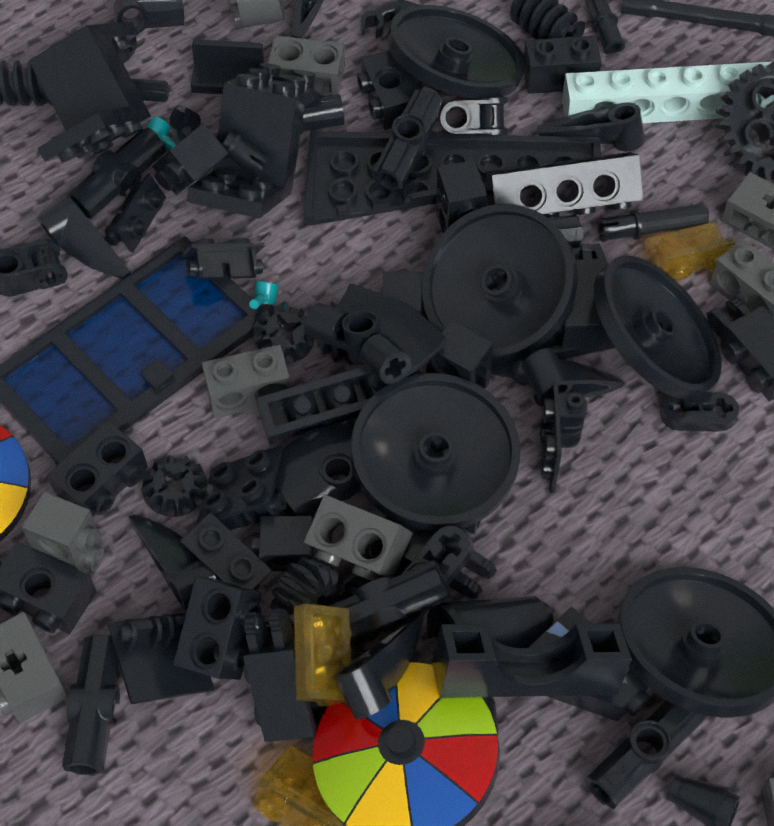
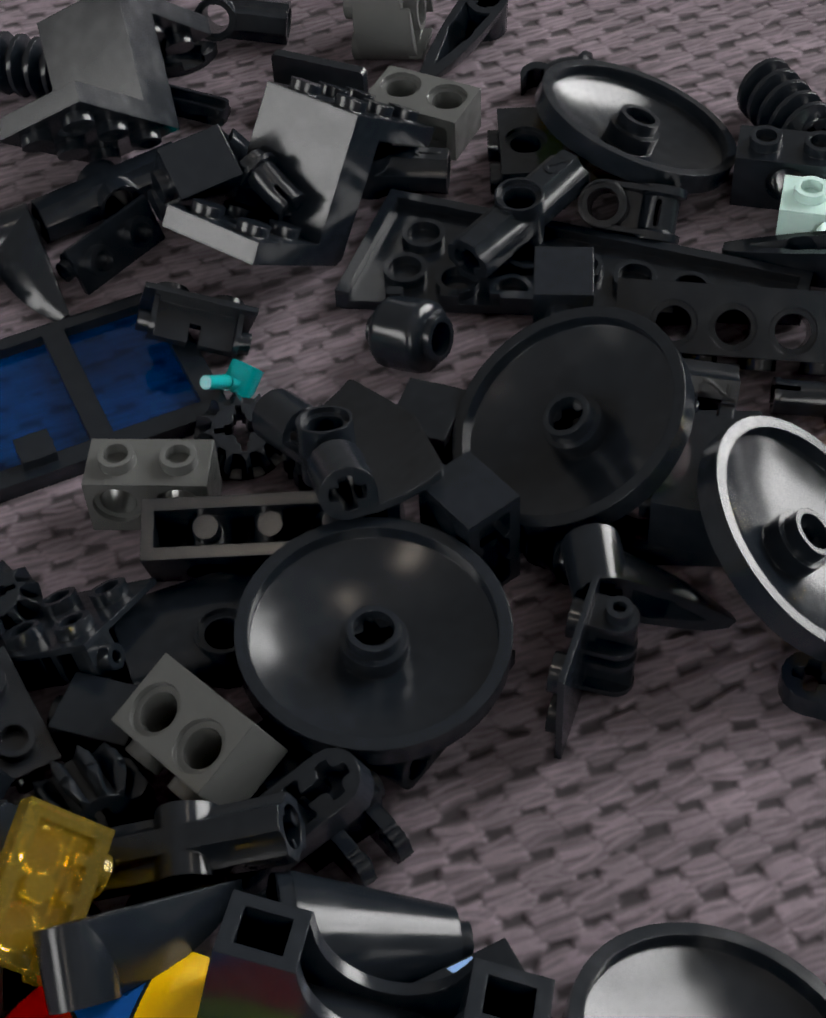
camera: 20 degrees right, 10 degrees down
none -> black head [365,295,454,373]

